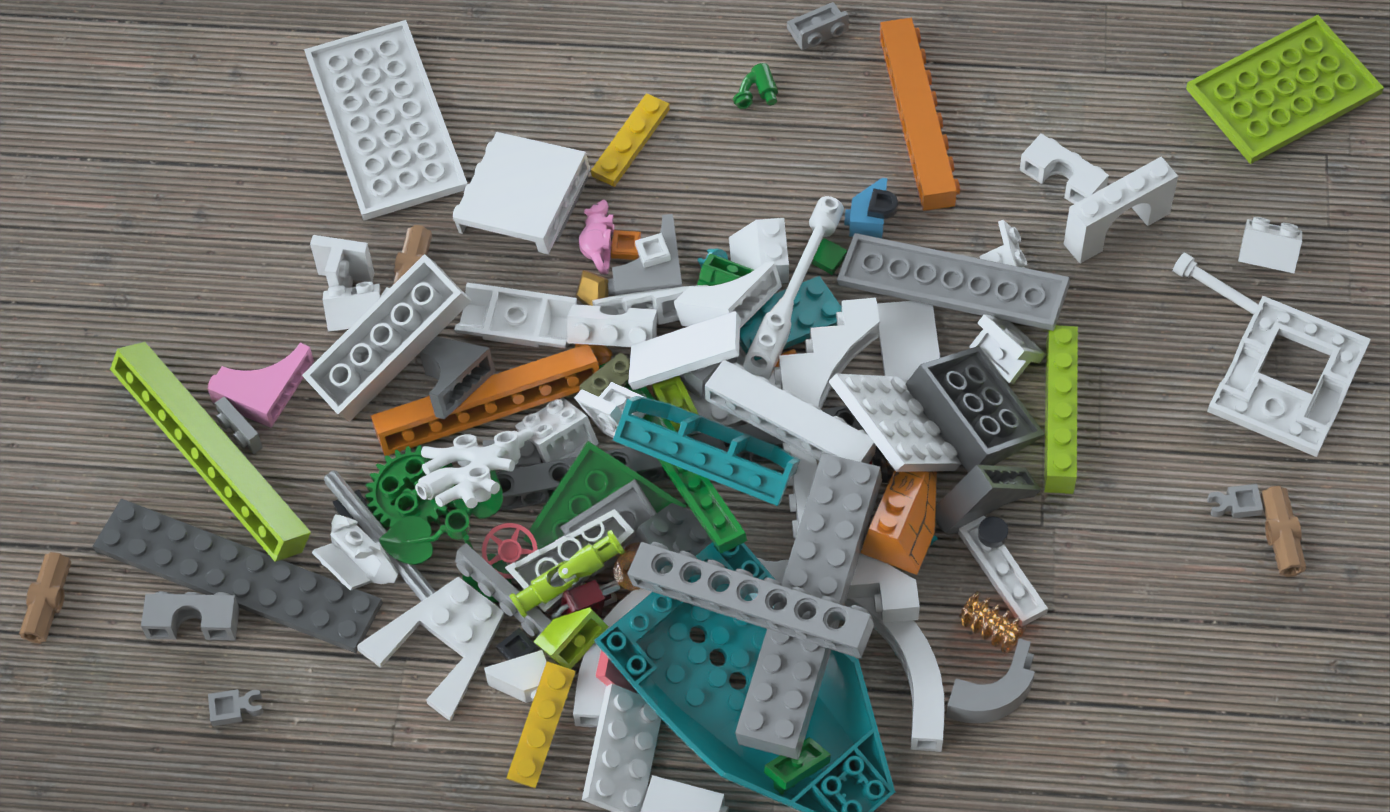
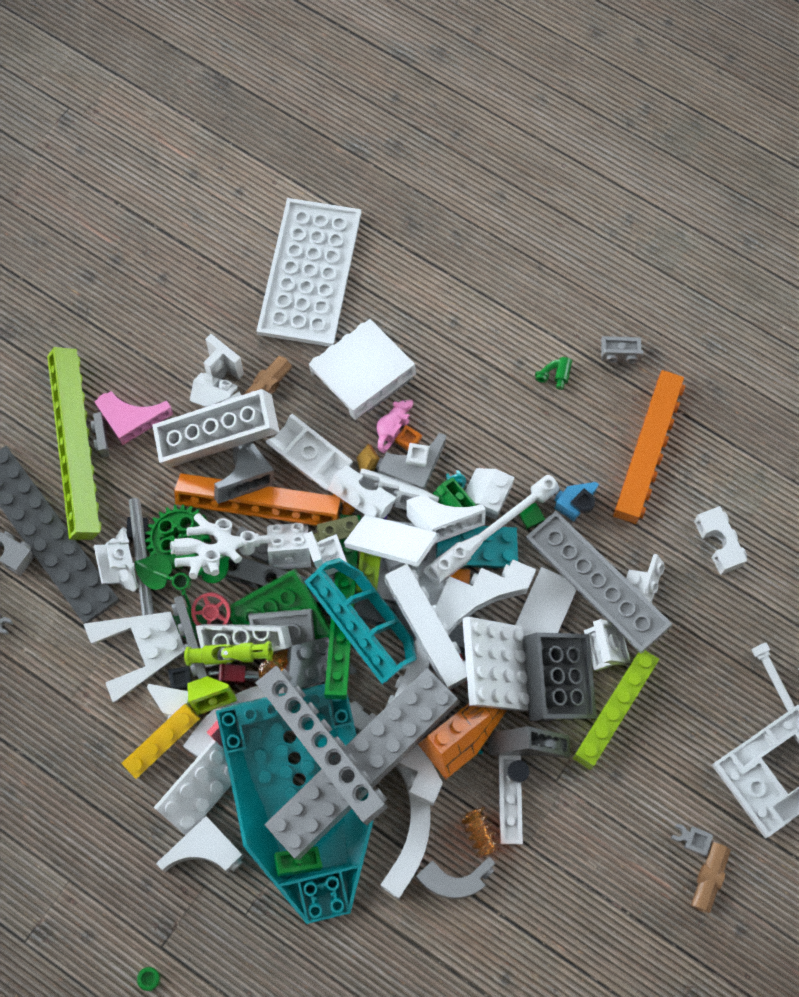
camera: 25 degrees right, 10 degrees up
yellow plate [591,93,670,187] -> none
white arch [1064,157,1178,263] -> none

